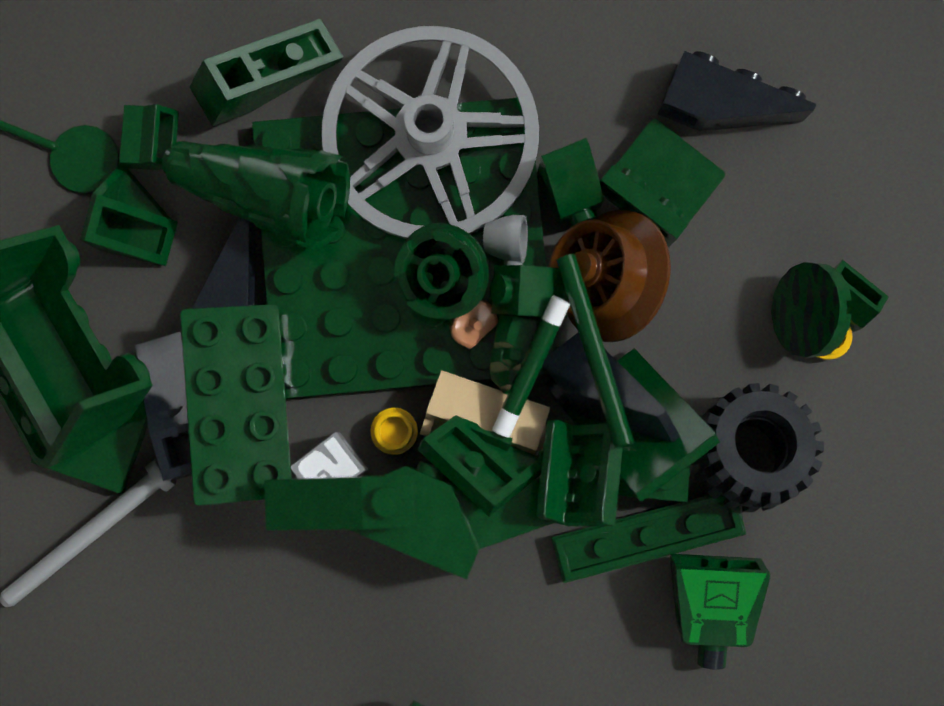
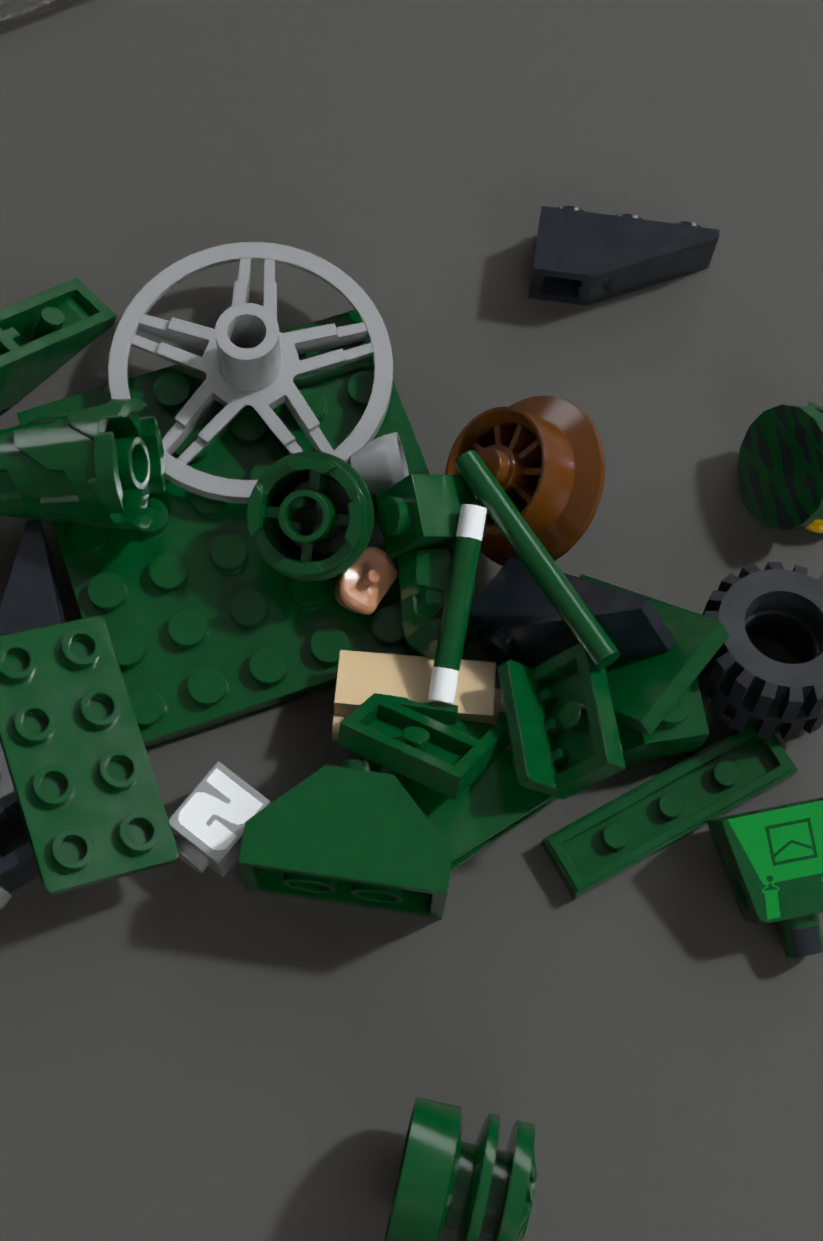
camera: 20 degrees left, 15 degrees down
dark green slope [264,474,418,531] -> none
yellow plate [371,408,418,455] -> none
dark green slope [537,138,605,227] -> none
dark green bracket [600,119,726,247] -> none

